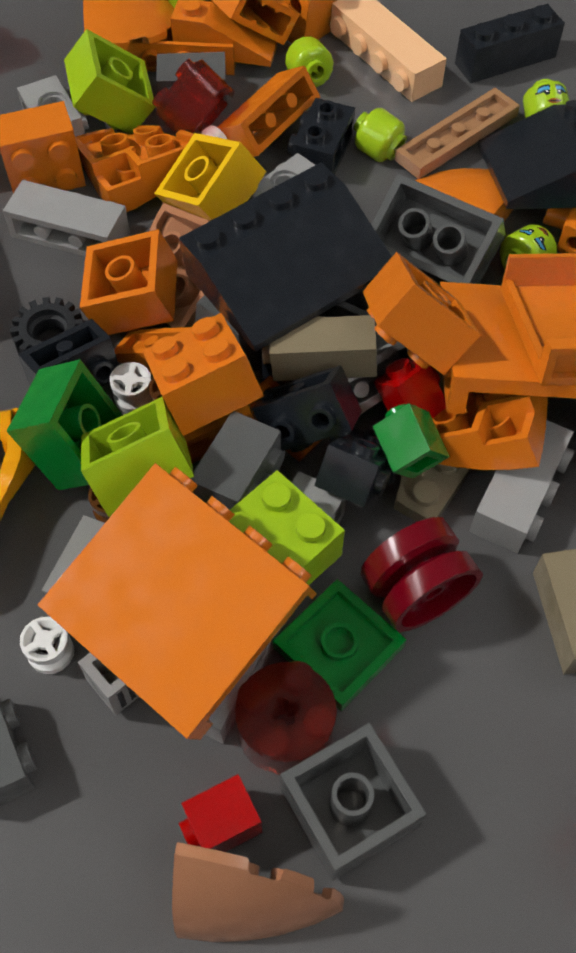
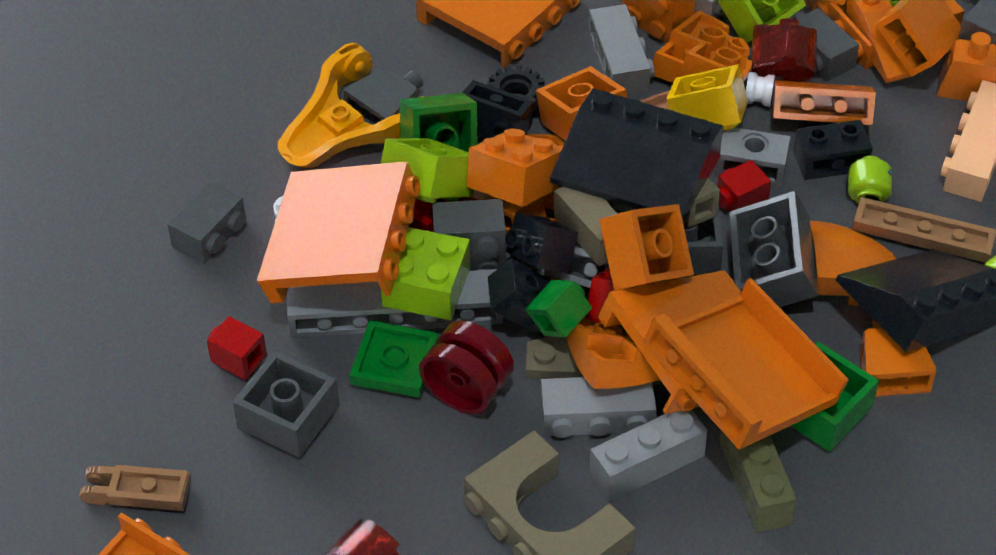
camera: 60 degrees right, 10 degrees down
nougat brick [172,842,344,942] -> none
clear red brick [235,661,337,776] -> none
lime head [285,36,334,88] -> none
lime head [499,224,557,269] -> none

